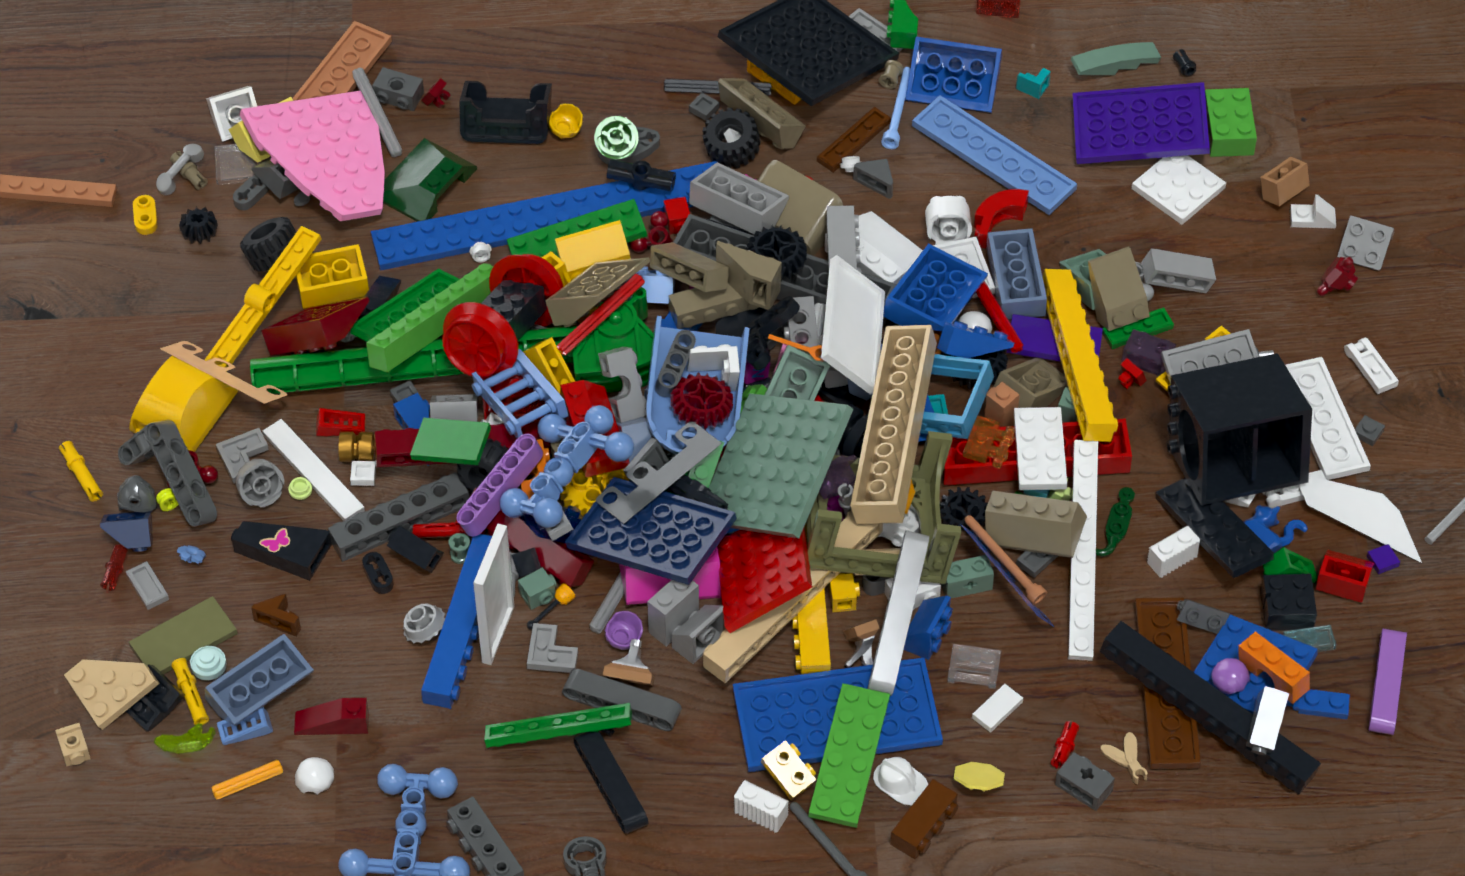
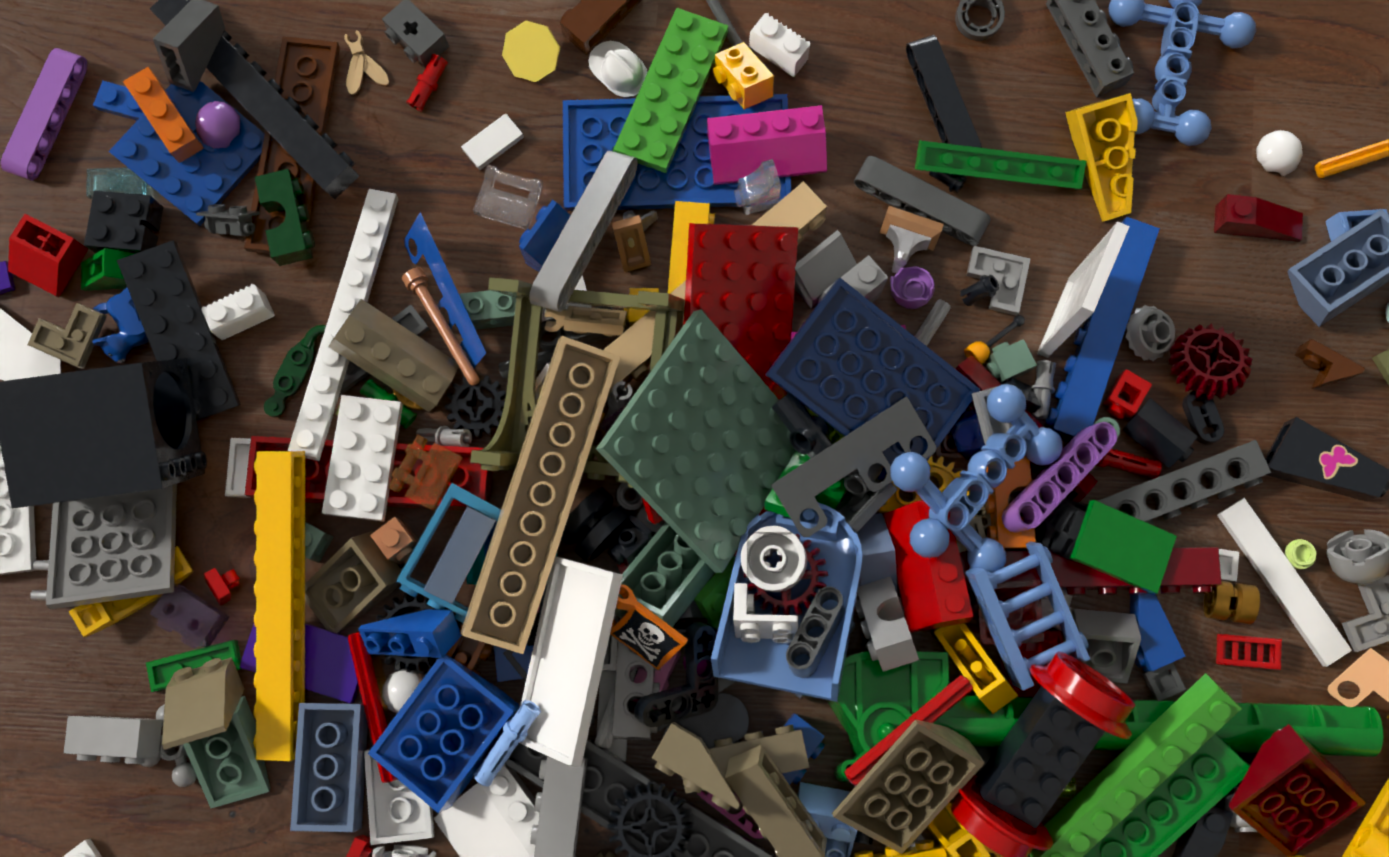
camera: 170 degrees left, 25 degrees up
none -> dark tan tile [27,303,107,369]
none -> white tile [225,438,251,498]
none -> dark green arch [255,169,315,266]
none -> light grey axle [416,426,472,447]
none -> sand blue tile [423,506,495,604]
none -> light blue pin [473,700,541,787]
none -> dark pink slope [707,105,827,185]
none -> clear arch [734,159,781,215]
none -> white brick [741,526,807,592]
none -> black pin [960,275,999,306]
none -> yellow wedge [1065,93,1138,221]
none -> red brick [1103,369,1152,419]
none -> dark red gear [1168,323,1253,401]

